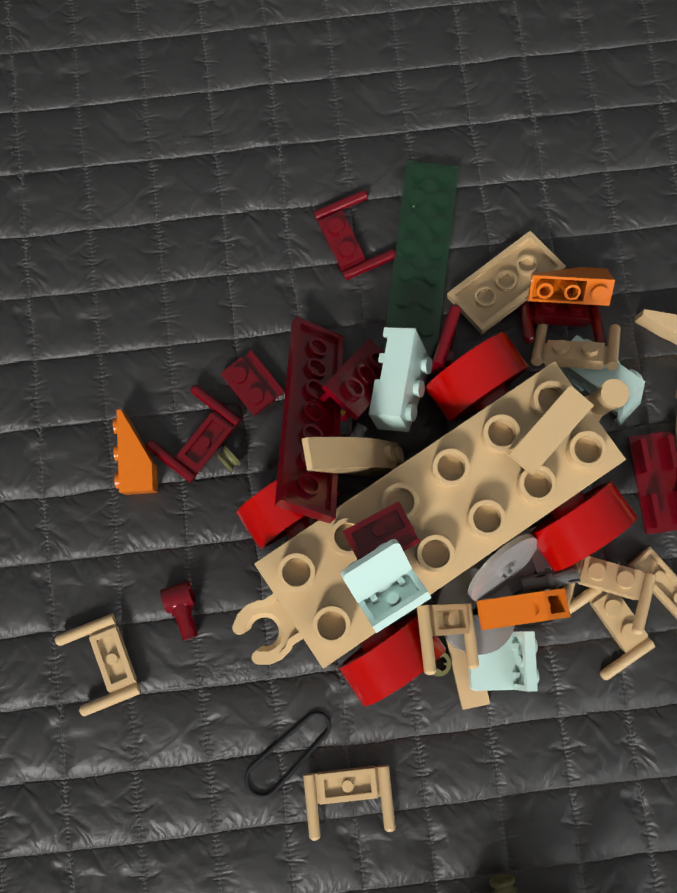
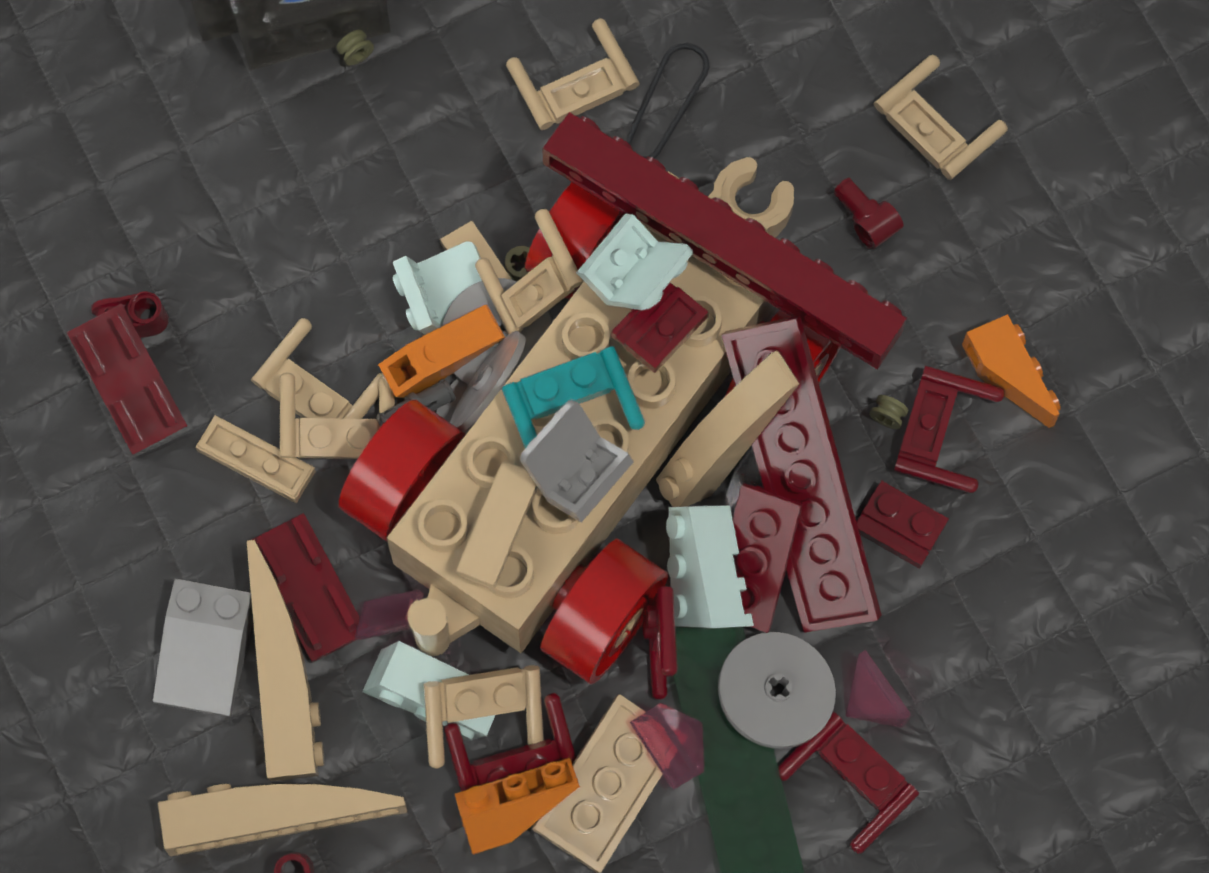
camera: 160 degrees right, 10 degrees down
none -> clear pink slope [355,590,424,640]
none -> teal plate [501,346,645,448]
none -> light grey bracket [520,400,634,522]
none -> dark red brick [542,112,907,370]
none -> clear pink slope [630,703,704,790]
none -> light grey piece [718,632,836,749]
none -> clear pink slope [846,650,911,728]

